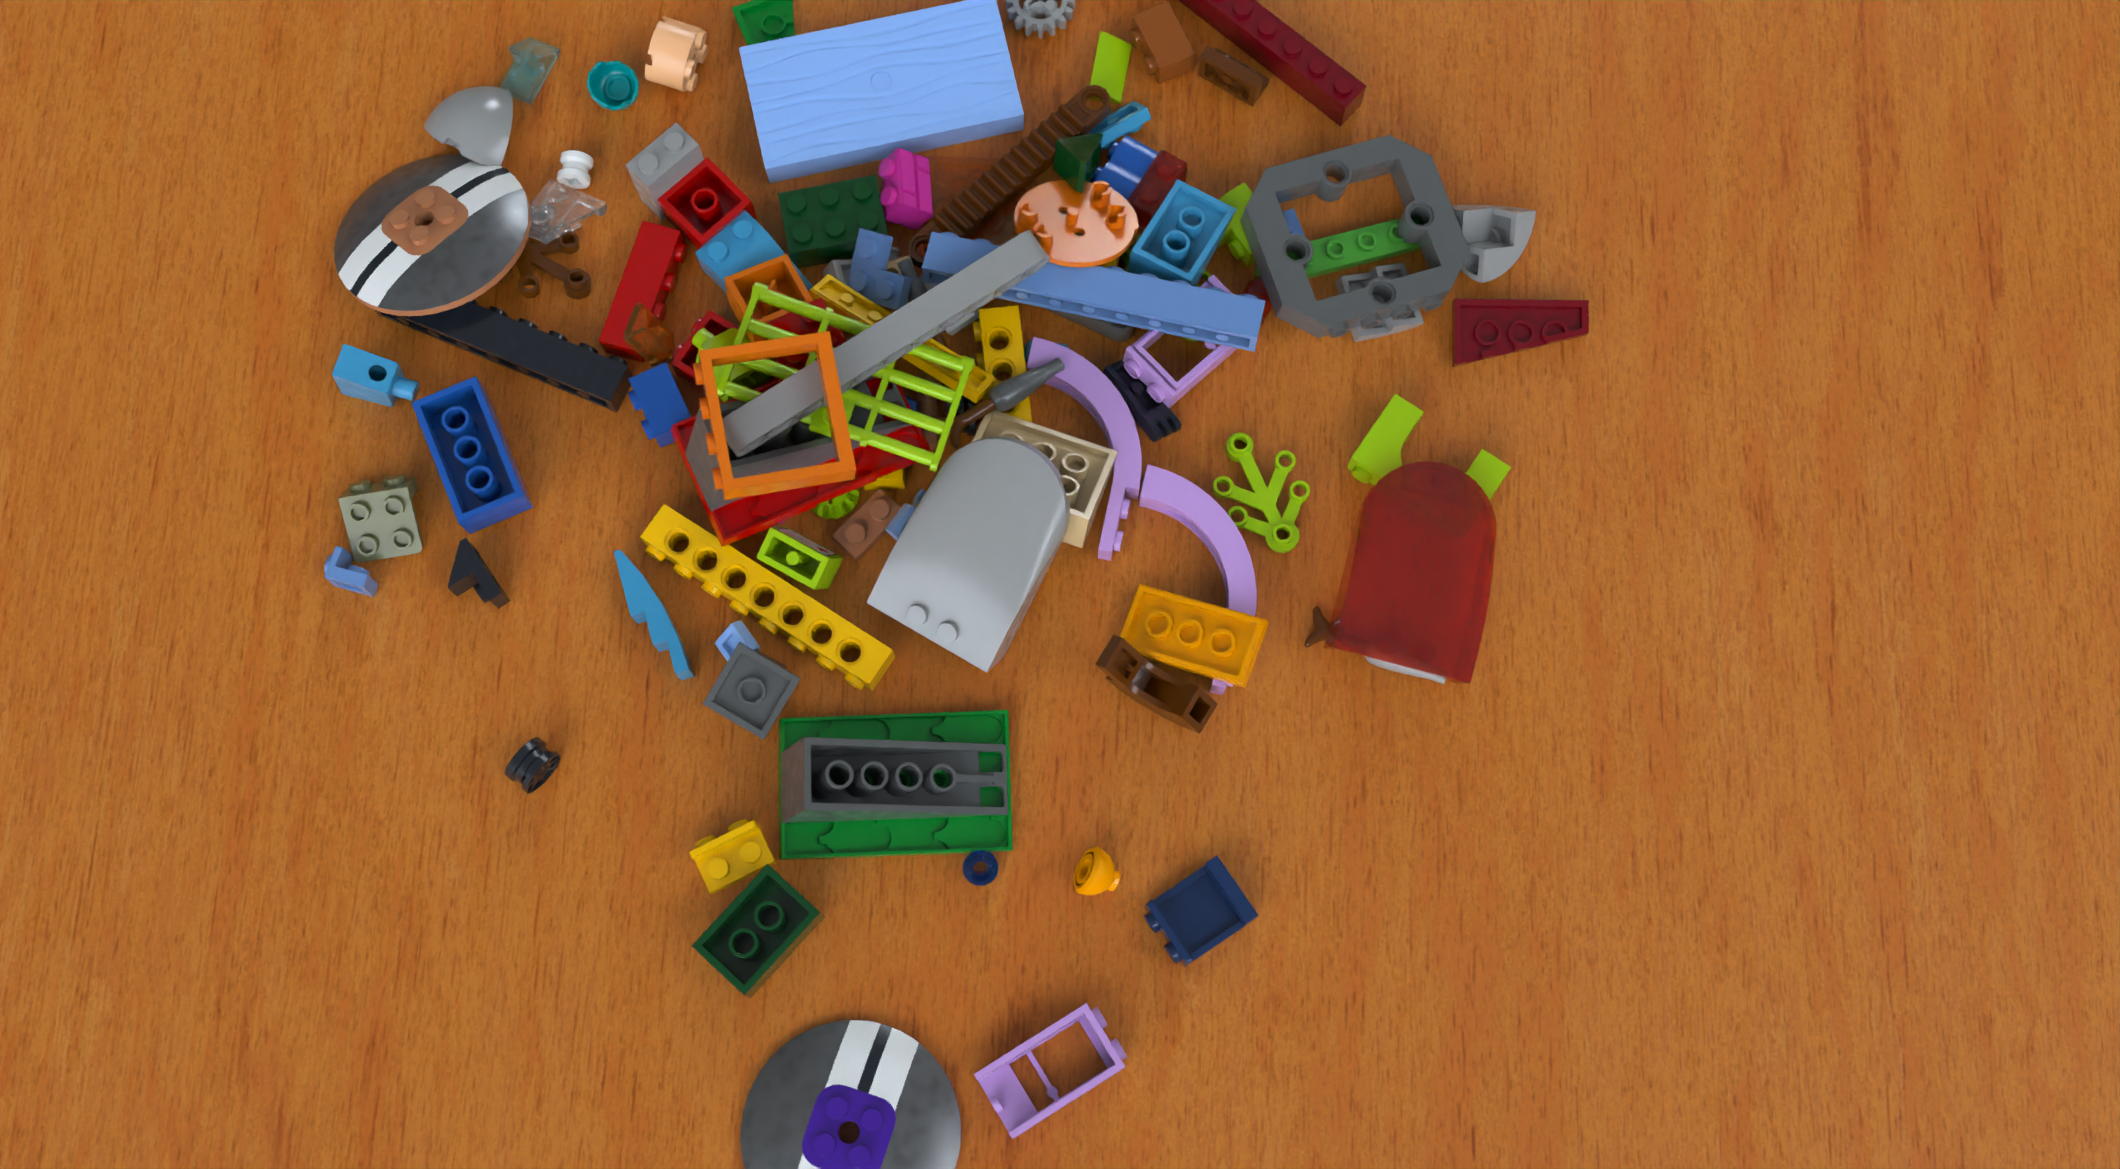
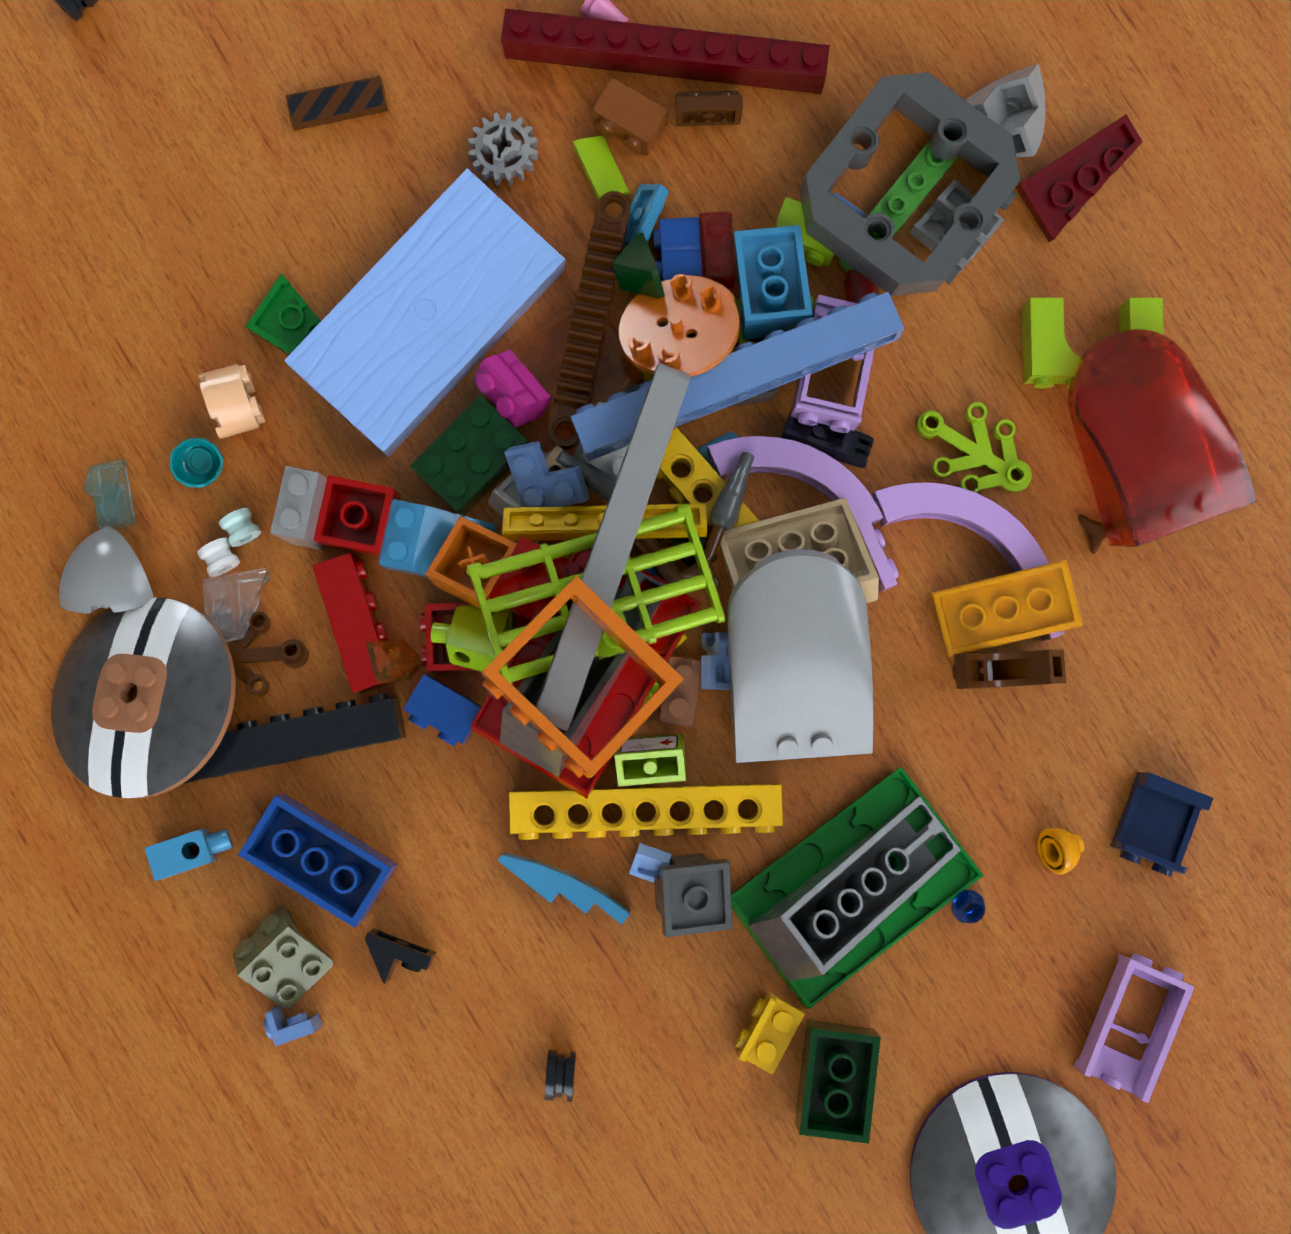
camera: 35 degrees left, 10 degrees up
none -> light aqua wheel [219,508,262,547]

